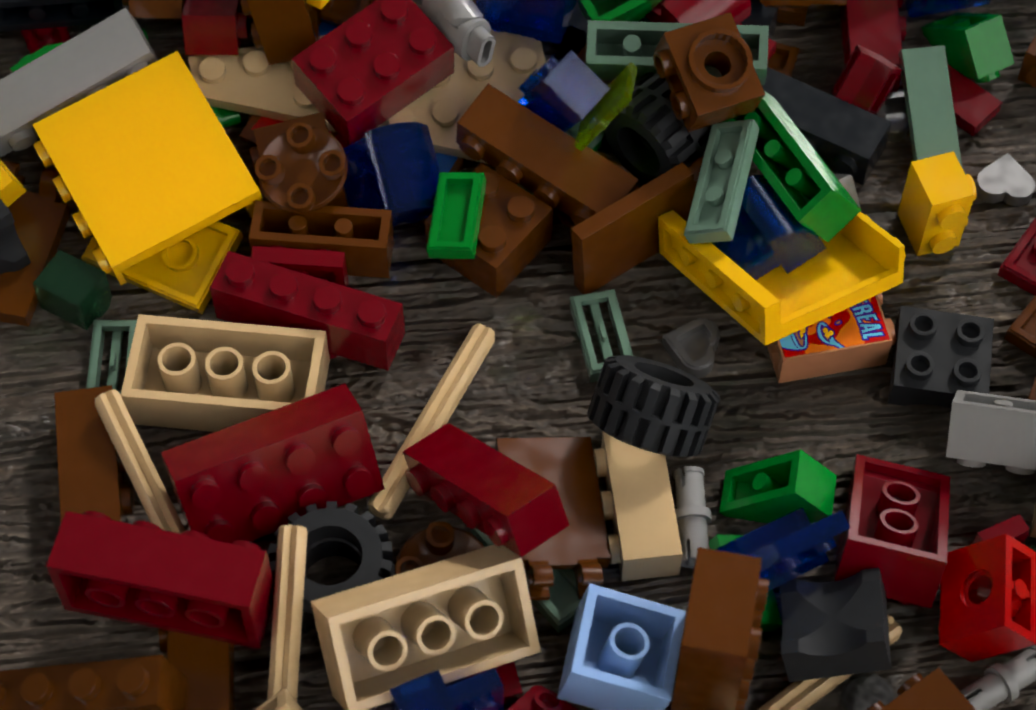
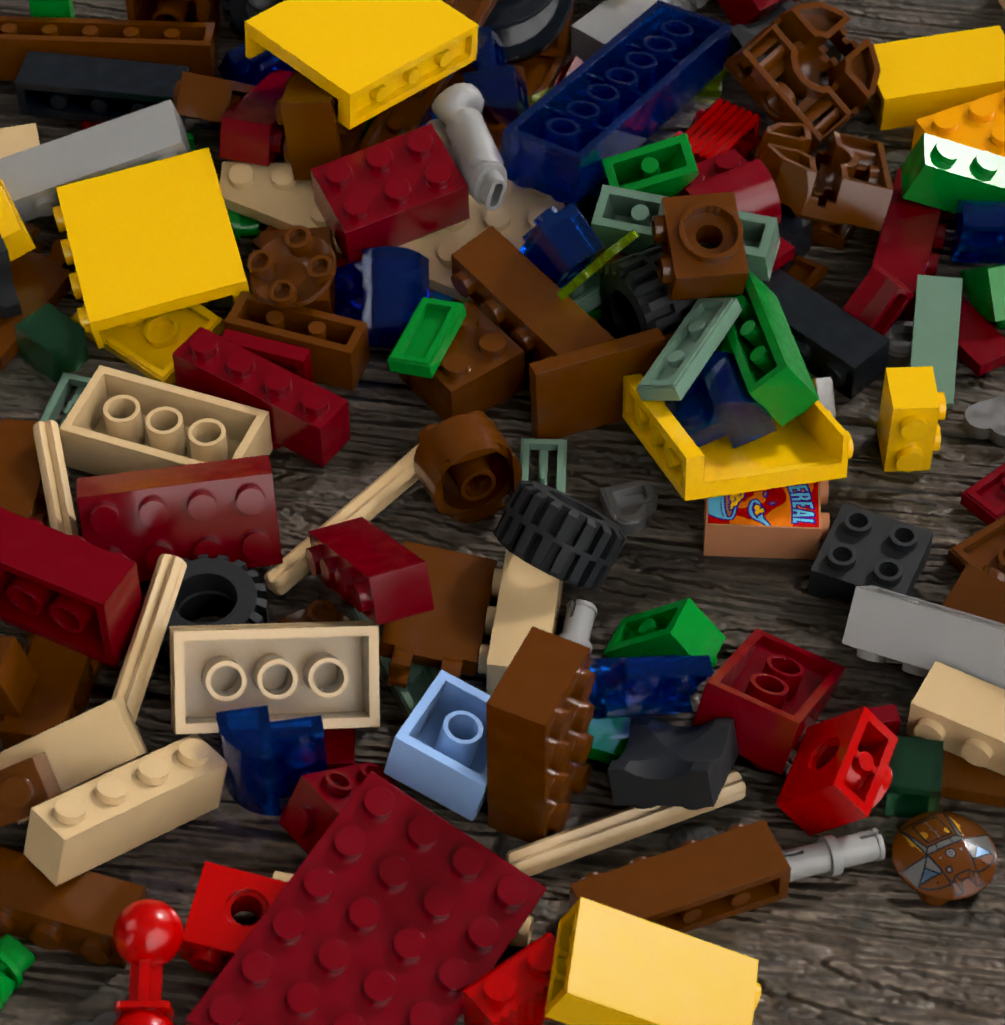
camera: 15 degrees right, 10 degrees down
none -> reddish brown brick [414,410,522,523]

